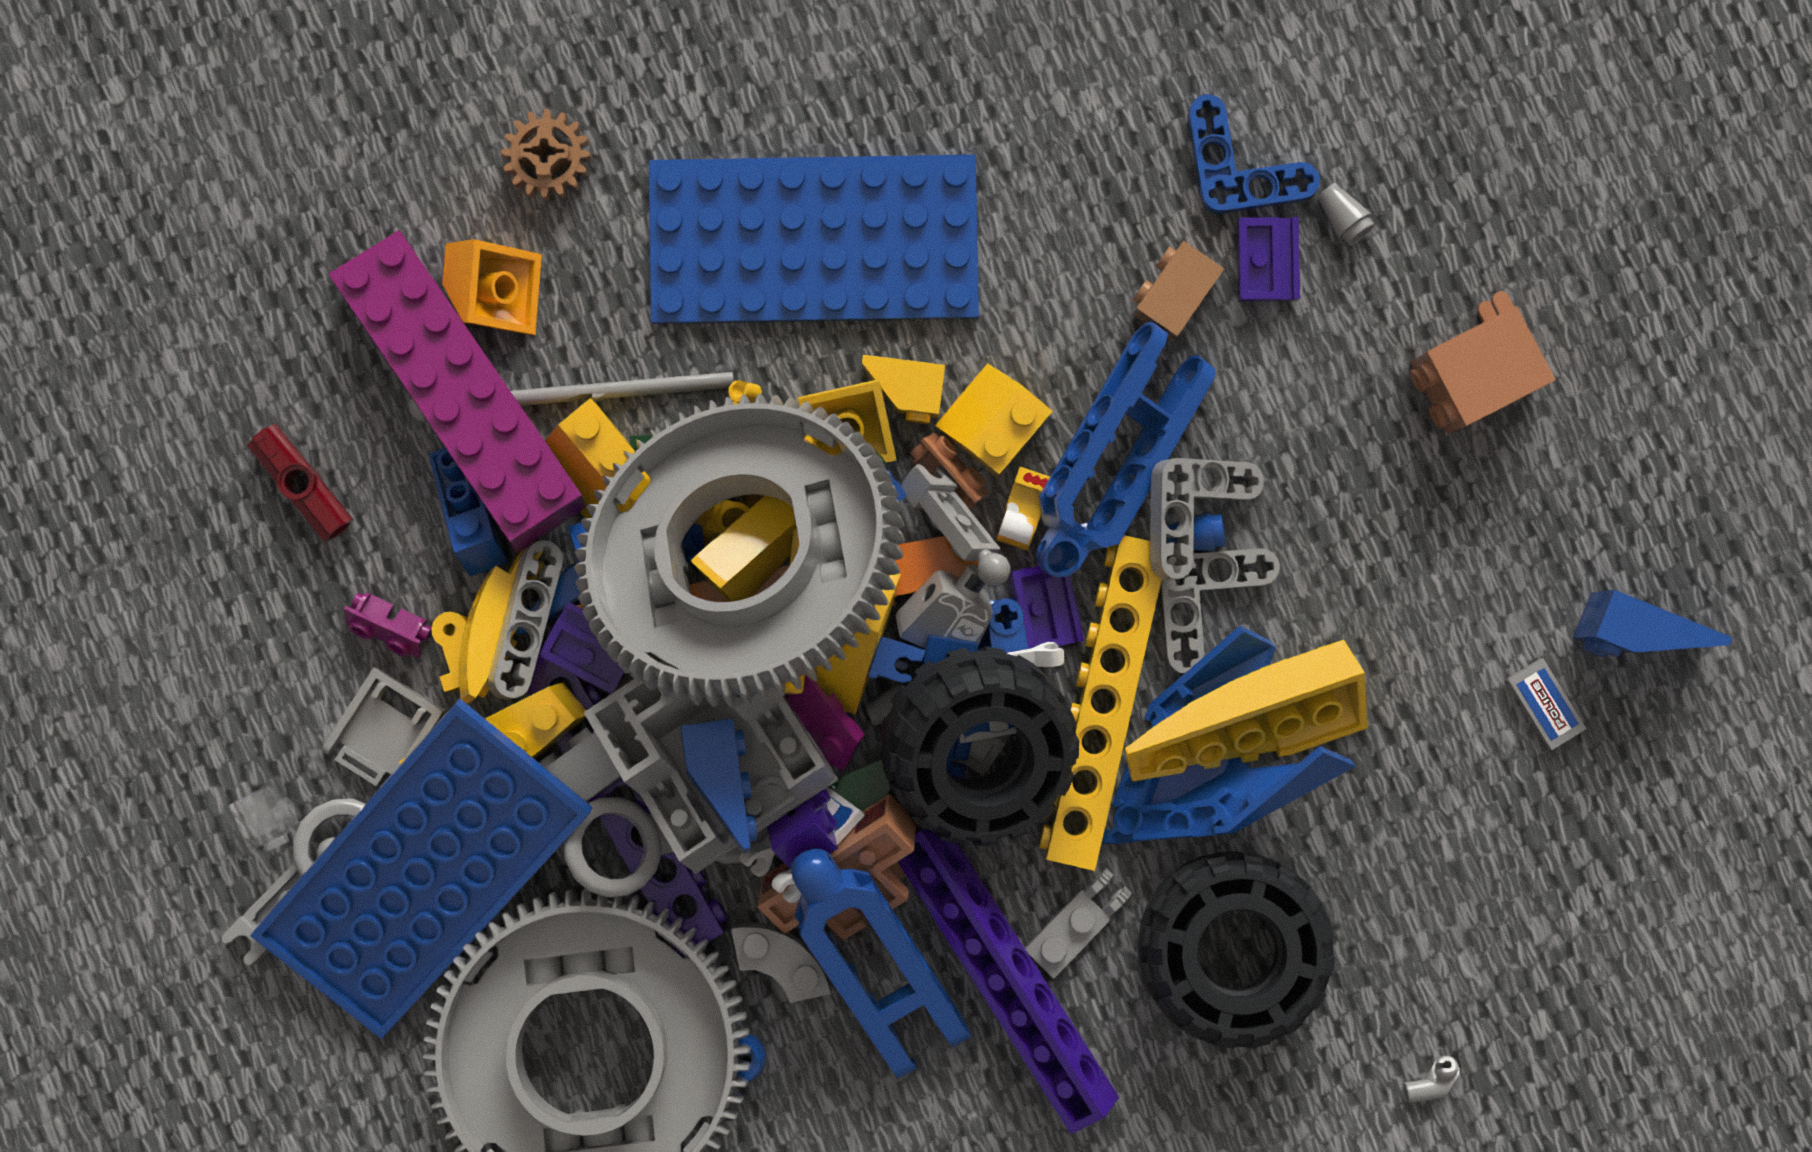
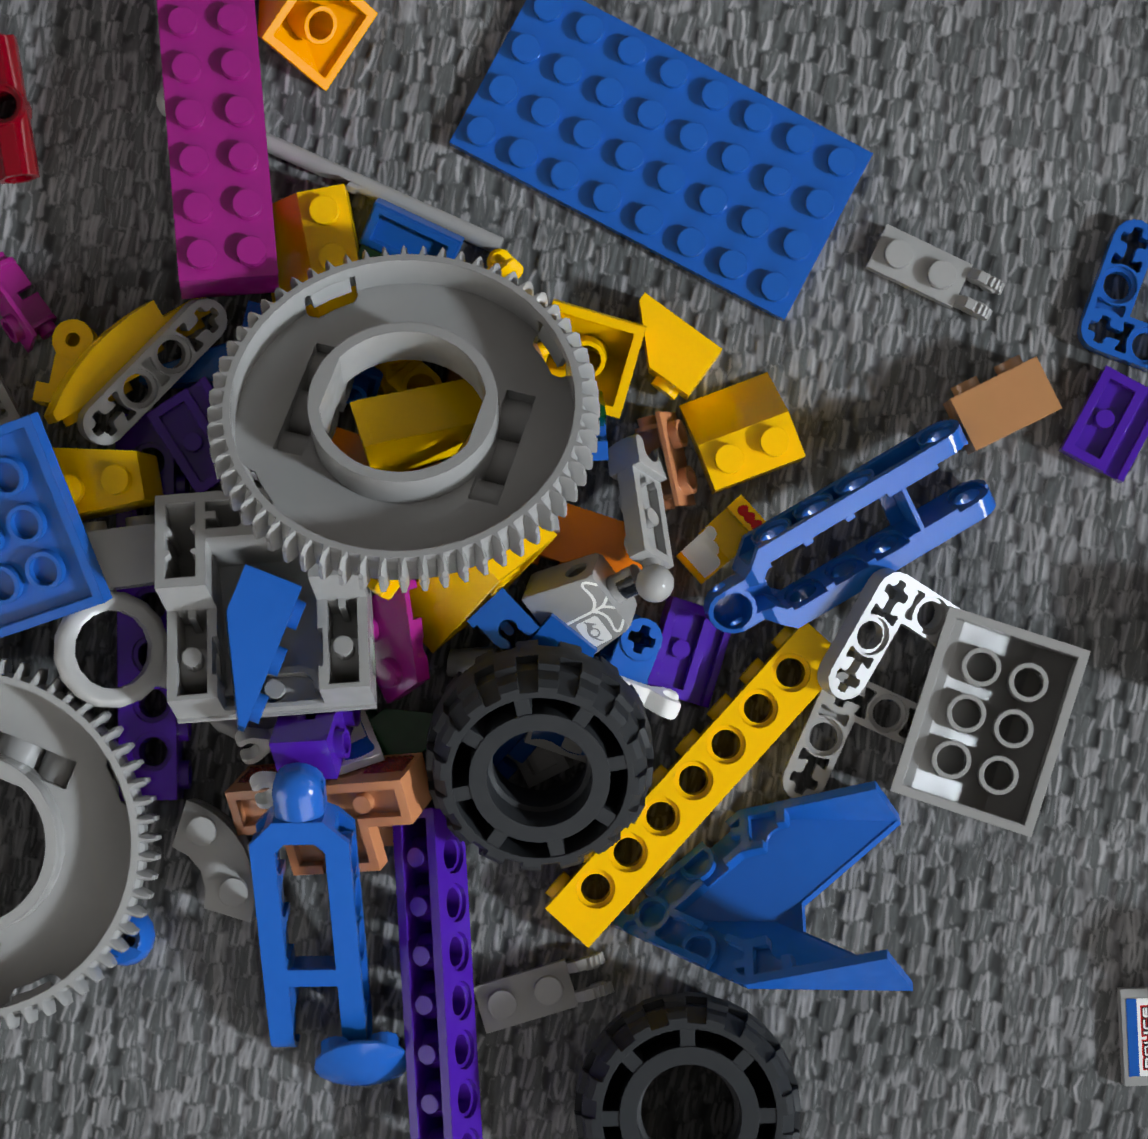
camera: 35 degrees right, 0 degrees up
blue slope [428,448,509,577] -> none
yellow wedge [1125,640,1368,781] -> none
blue cone [1166,511,1226,552] -> none
none -> blue dish [314,1032,406,1086]
none -> blue tile [358,198,465,259]
none -> light grey hinge [865,224,1005,321]
none -> light grey slope [890,606,1091,837]

